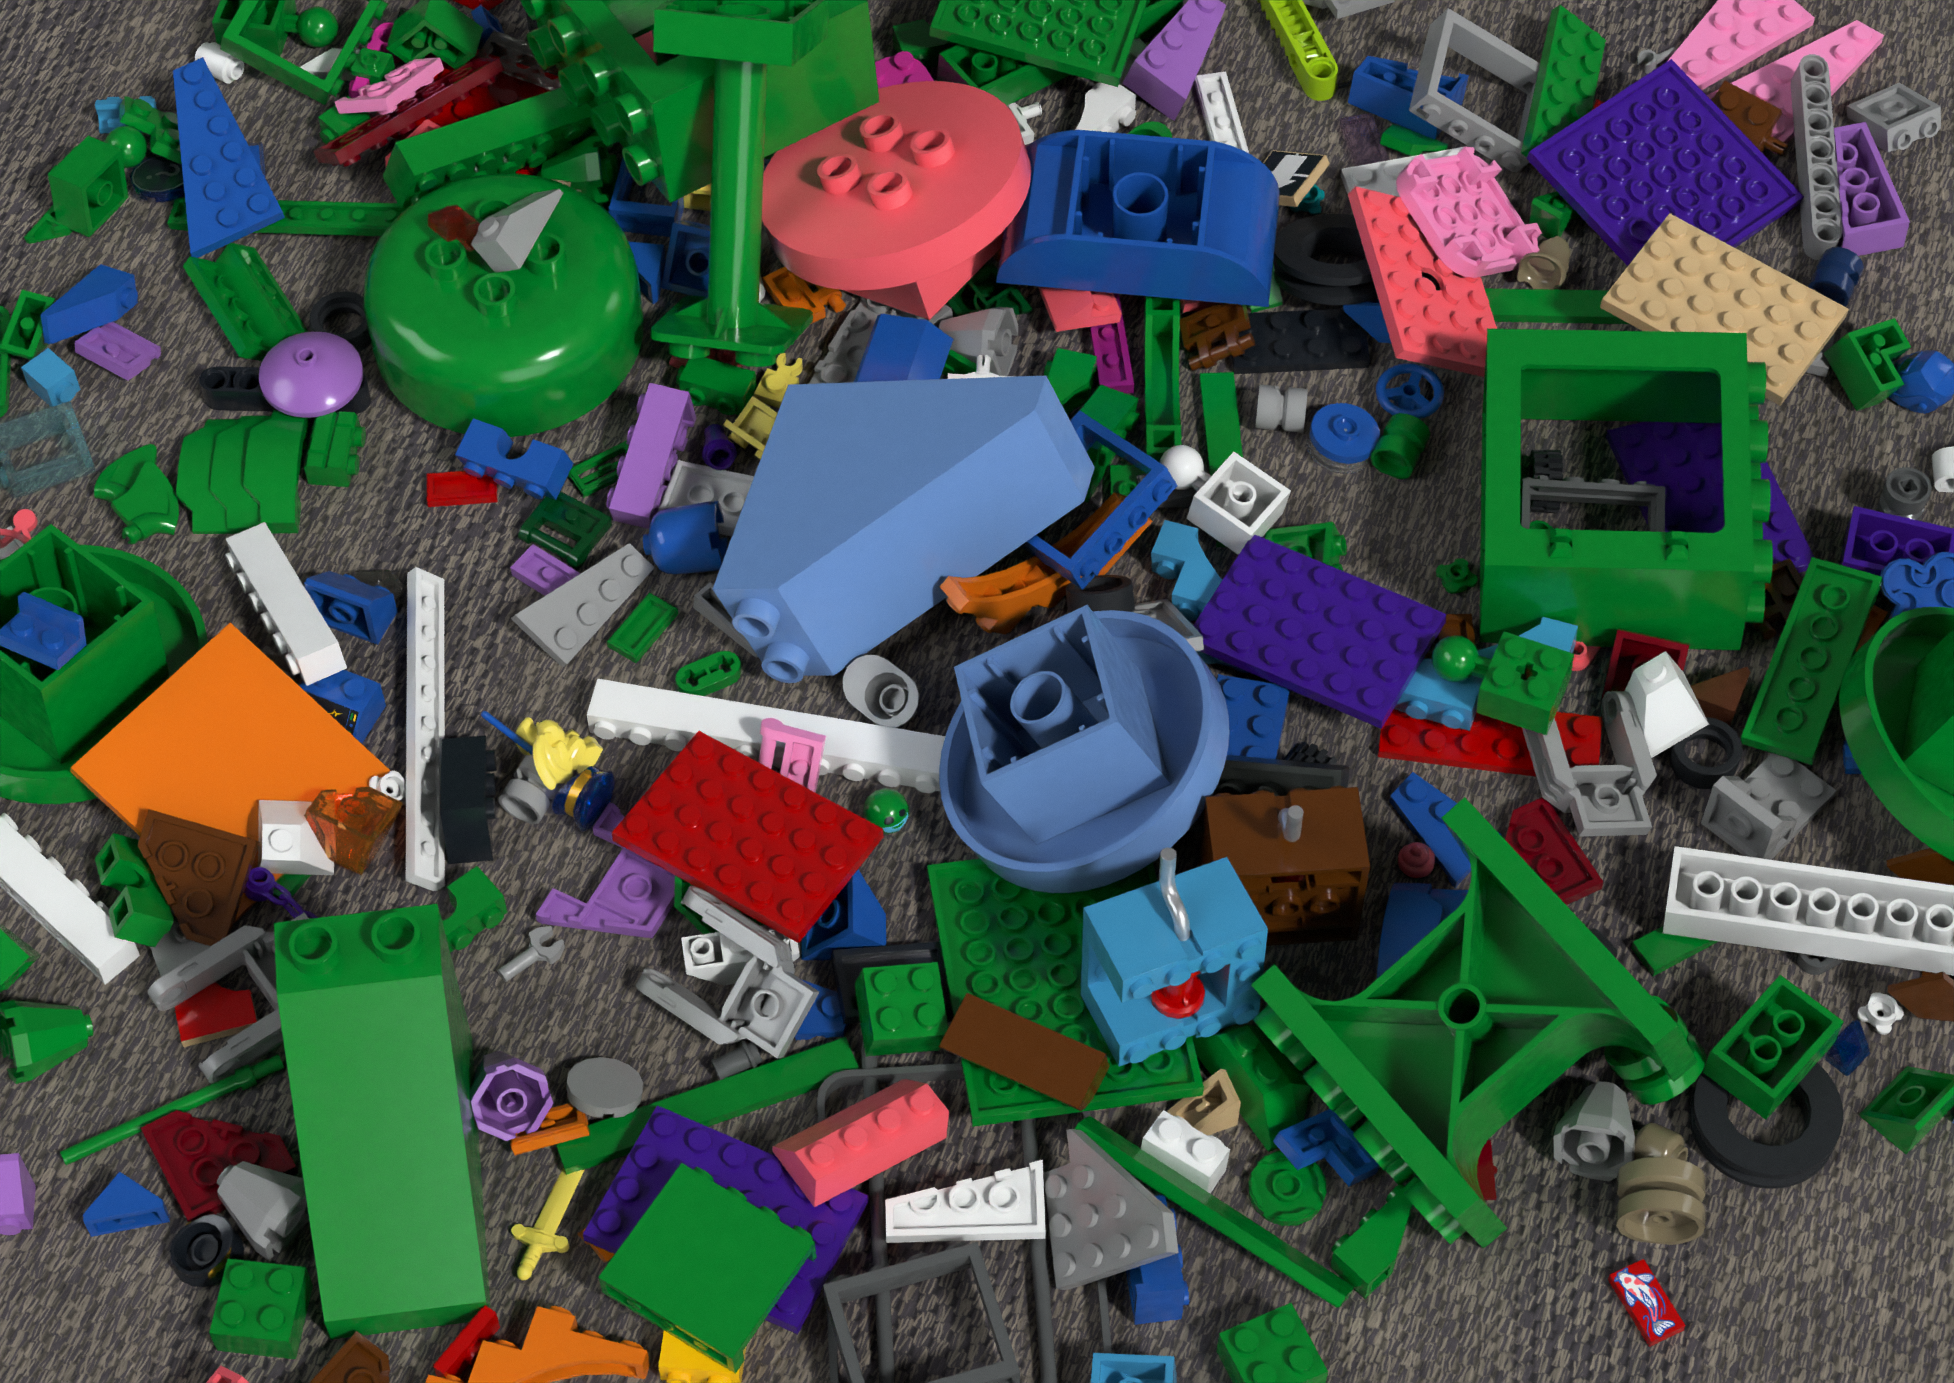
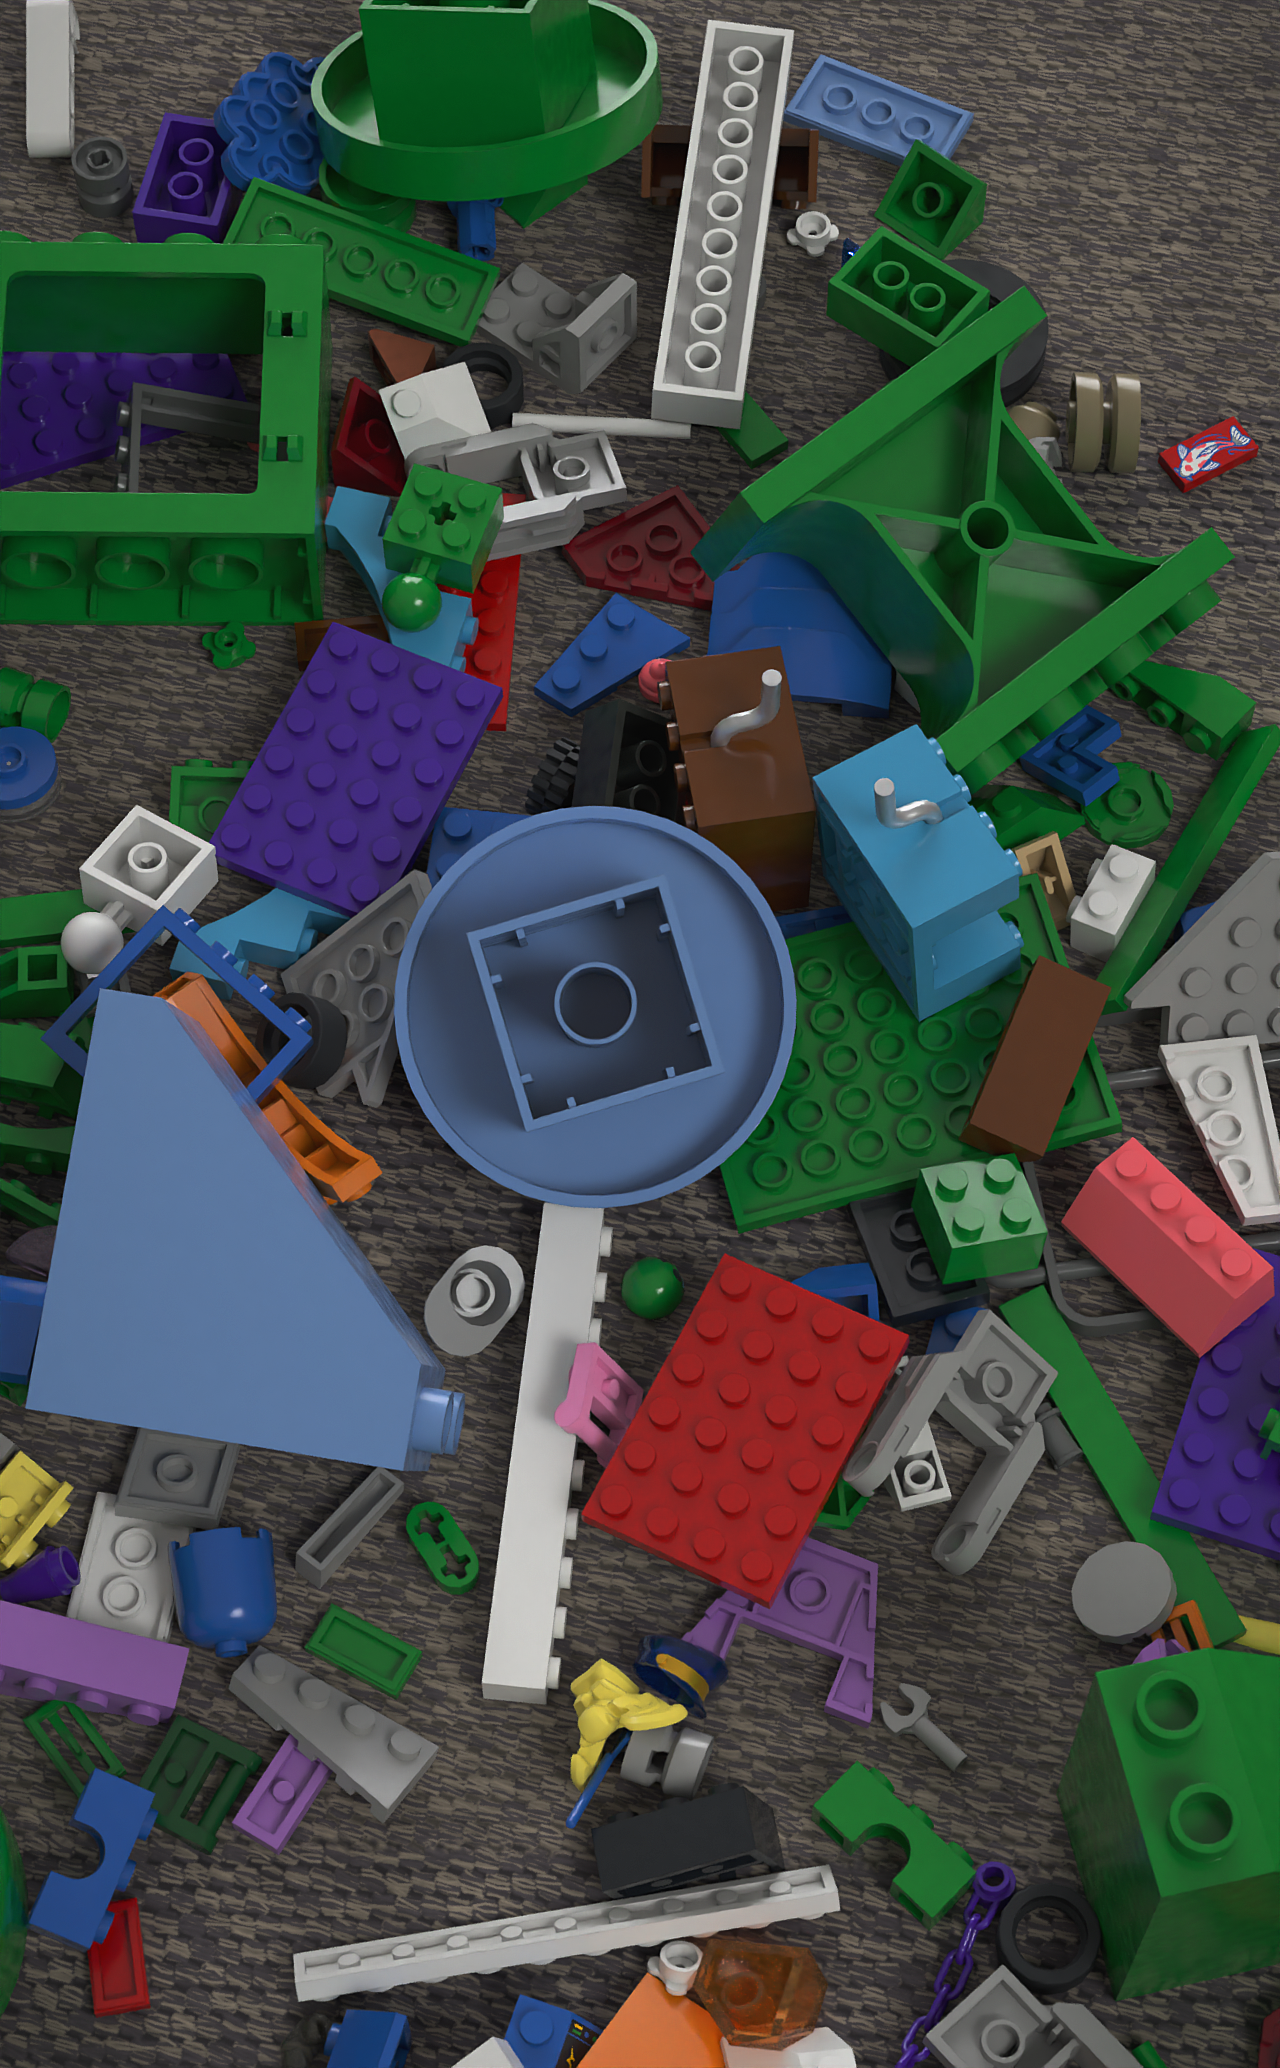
camera: 95 degrees left, 5 degrees up
none -> white bar [512,413,691,439]

